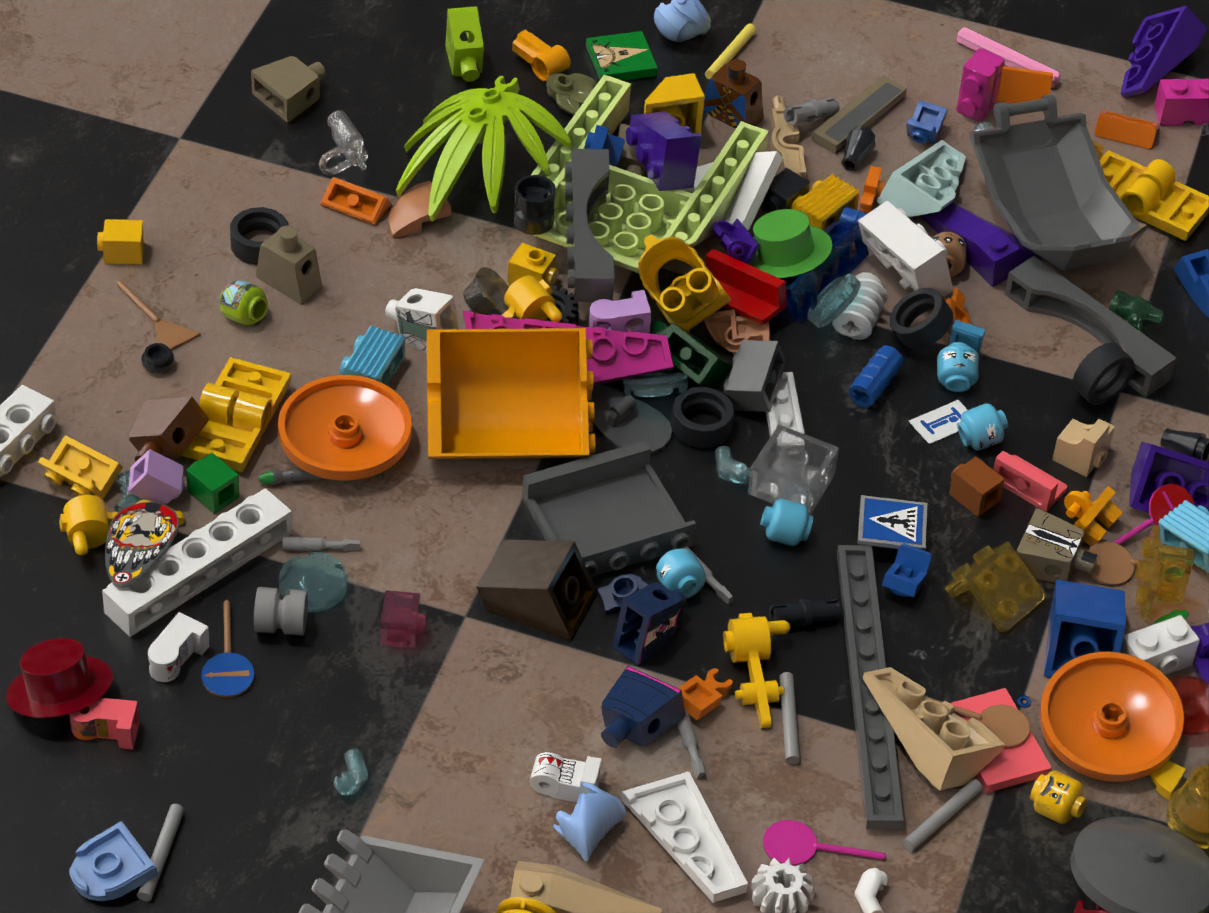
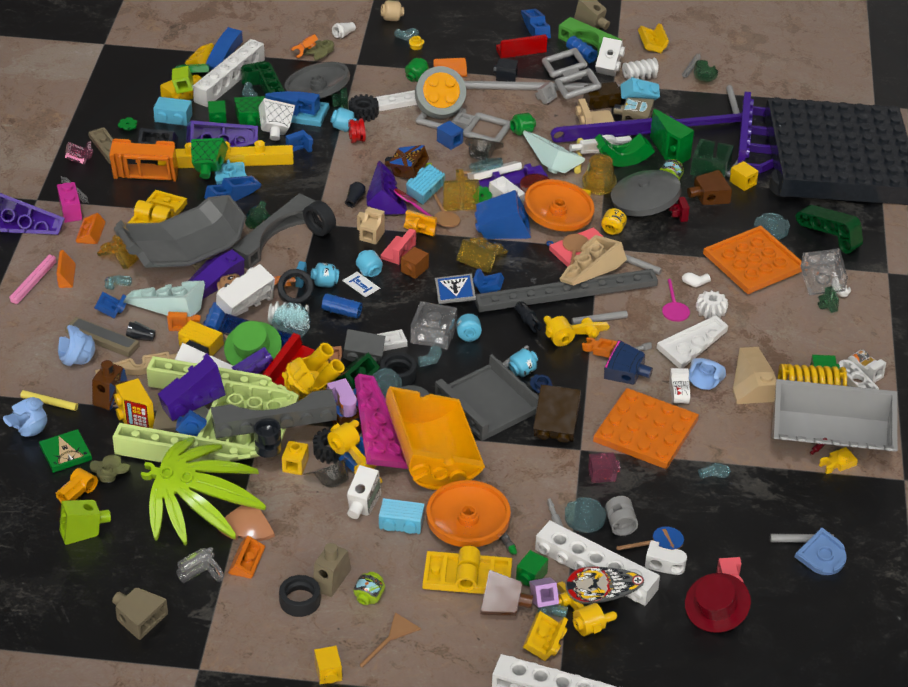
camera: 100 degrees left, 5 degrees down
black plate [141,343,174,373] -> none
dark blue torso [612,582,687,665] -> none
light grey pin [784,97,840,125] -> none
dark pink brick [956,49,1005,121] -> none
dark tan torso [1012,508,1098,583] -> none
none -> light blue helmet [58,325,96,366]
none -> orange plate [593,388,699,469]

